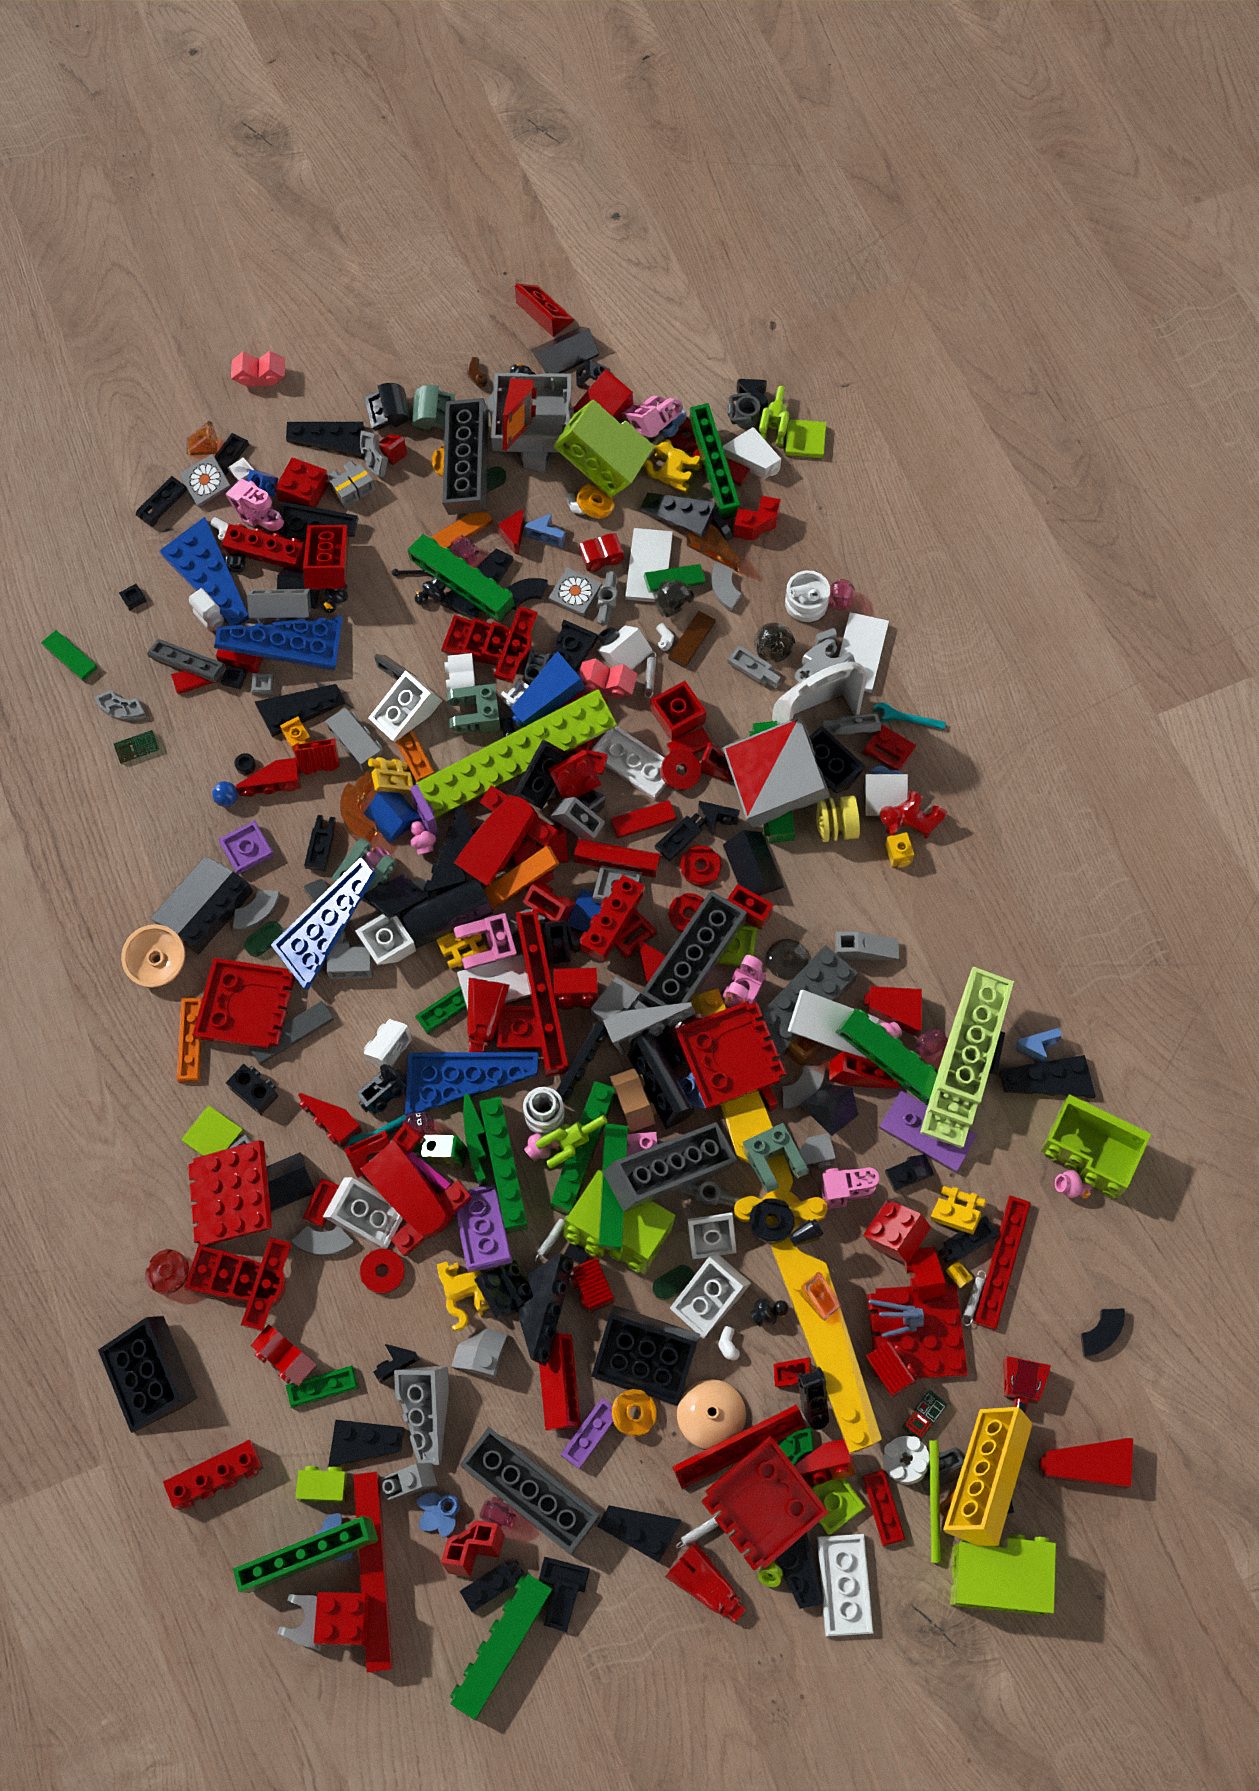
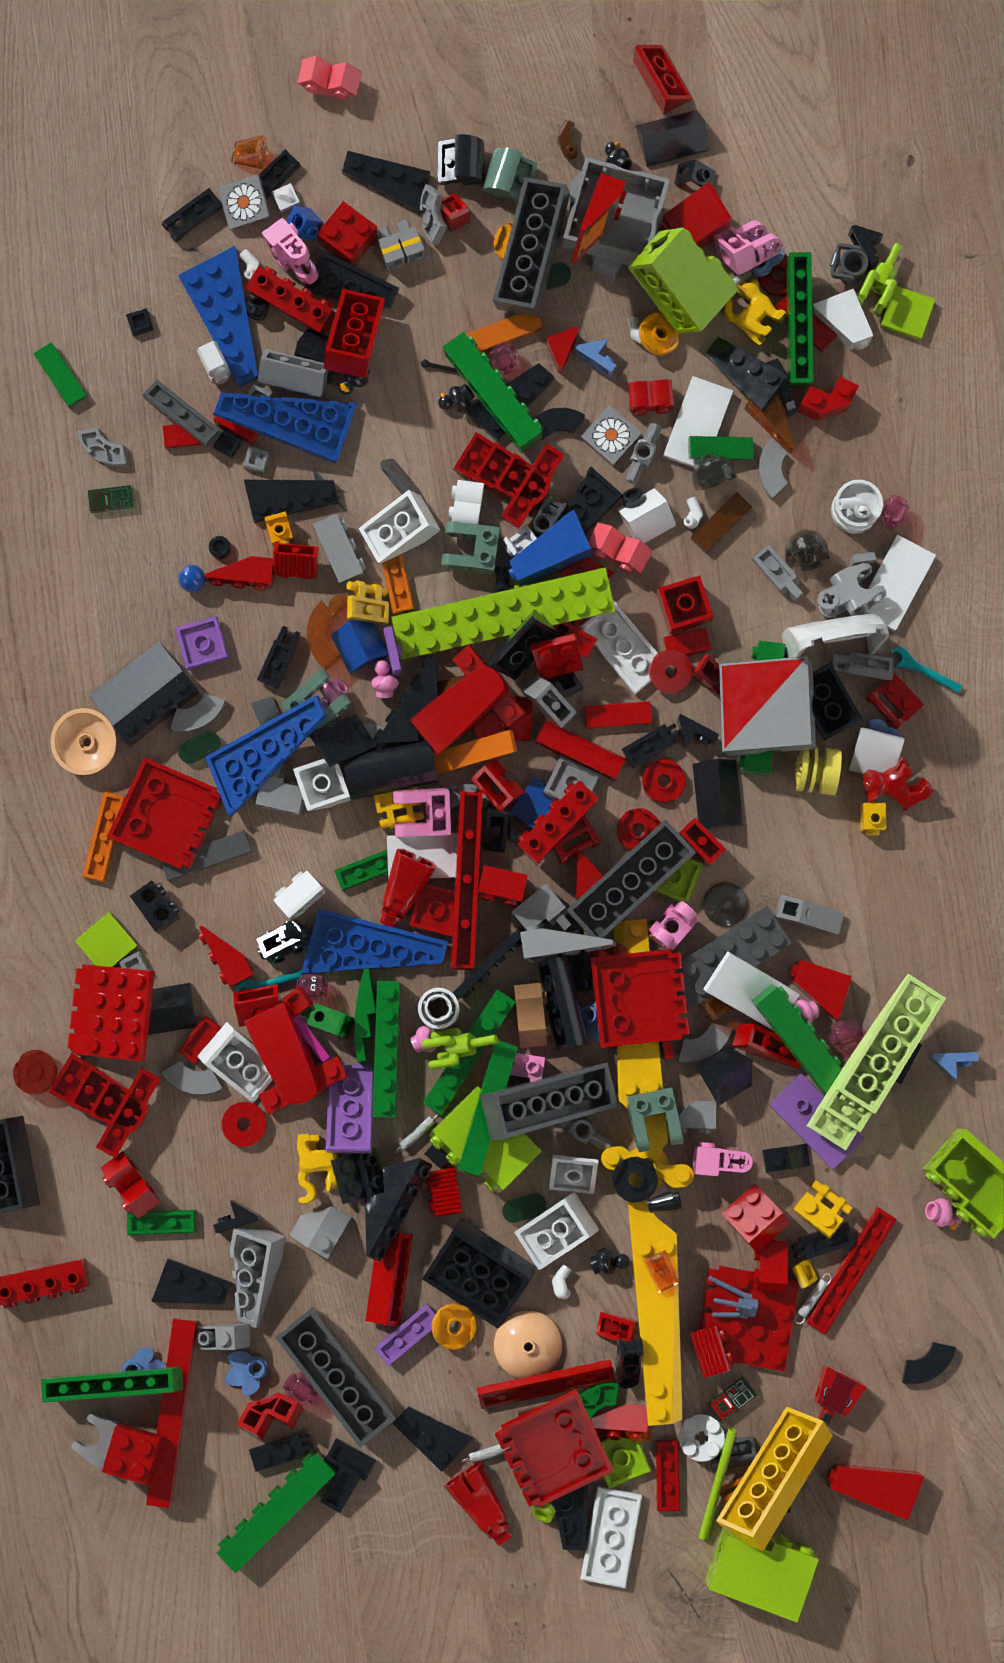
camera: 10 degrees right, 15 degrees up
lime brick [296,1466,348,1503] -> none
white piece [645,651,656,698] -> none
black wing [999,1055,1096,1098] -> none

